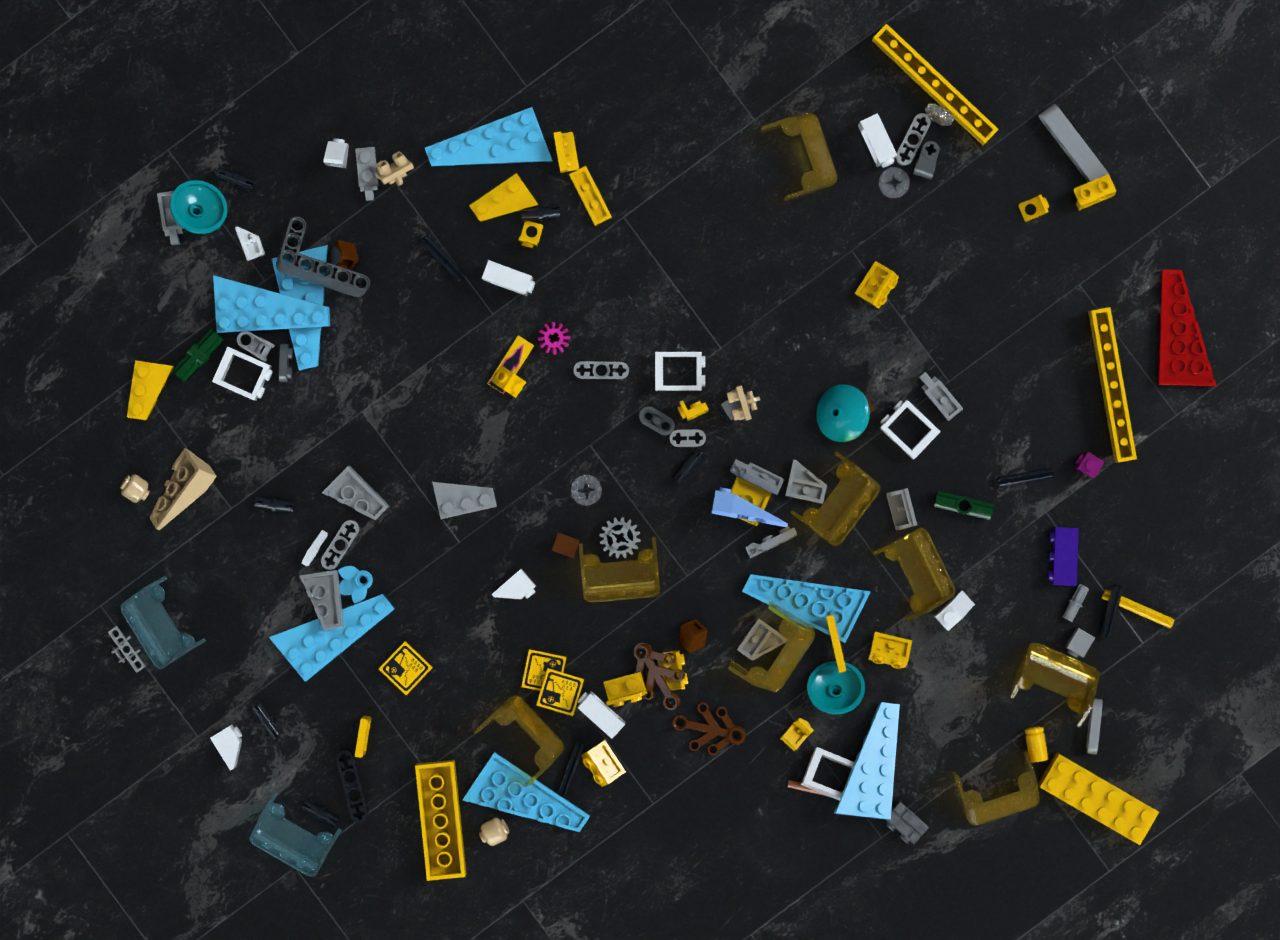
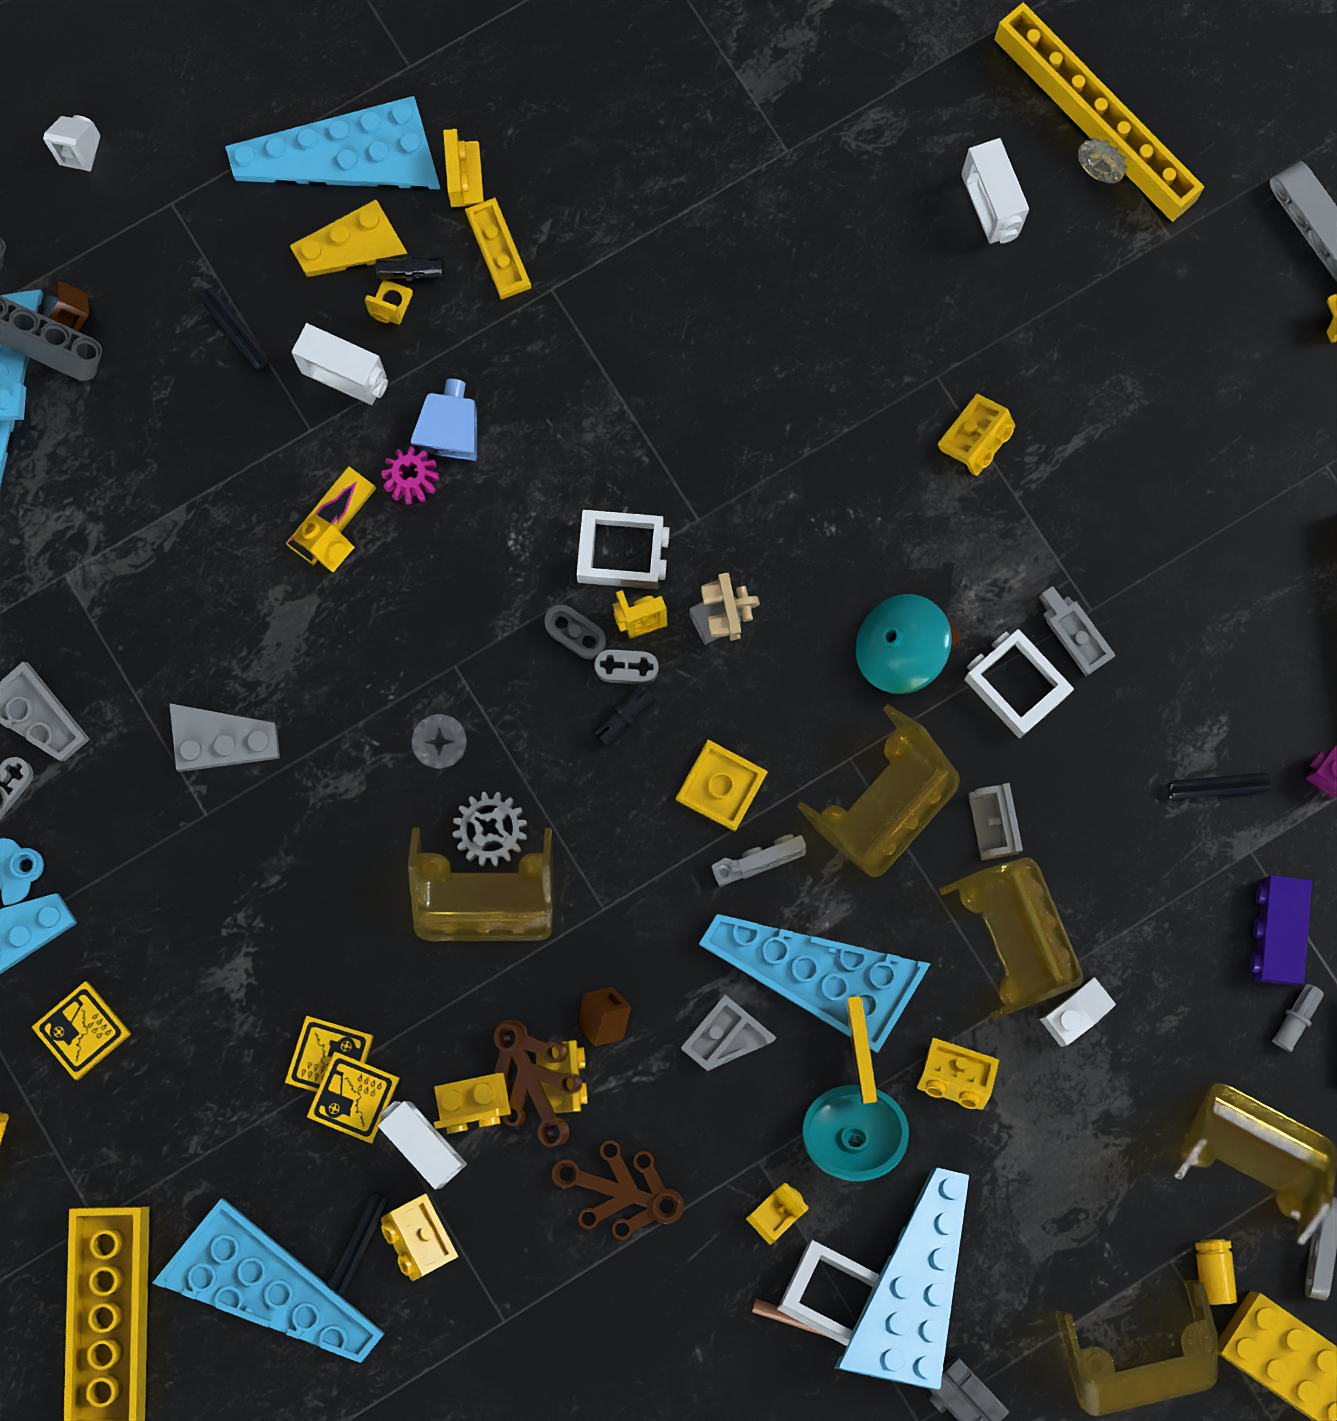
camera: 10 degrees right, 10 degrees down
light grey hinge [355,147,379,201] -> none
tan hips [375,151,414,186] -> none
clear yellow windscreen [473,695,564,787] -> none
tan head [479,818,509,846] -> none
white slope [492,569,536,599] -> none
reddish brown panel [552,533,580,558] -> none
light grey beam [574,361,629,379] -> none
light blue wedge [711,487,788,527] -> none
clear yellow windscreen [728,600,815,692] -> none
light grey hinge [730,459,784,495] -> none
clear yellow windscreen [761,113,837,202] -> none
light grey wing [785,459,827,504] -> none
clear gear [879,167,910,198] -> none
light grey beam [896,113,931,166] -> none
dark grey piece [913,141,939,179] -> none
dark green piece [934,491,994,520] -> none
yellow bracket [1018,194,1049,222] -> none
light grey brick [1065,627,1095,658] -> none
none -> light blue torso [411,379,477,461]

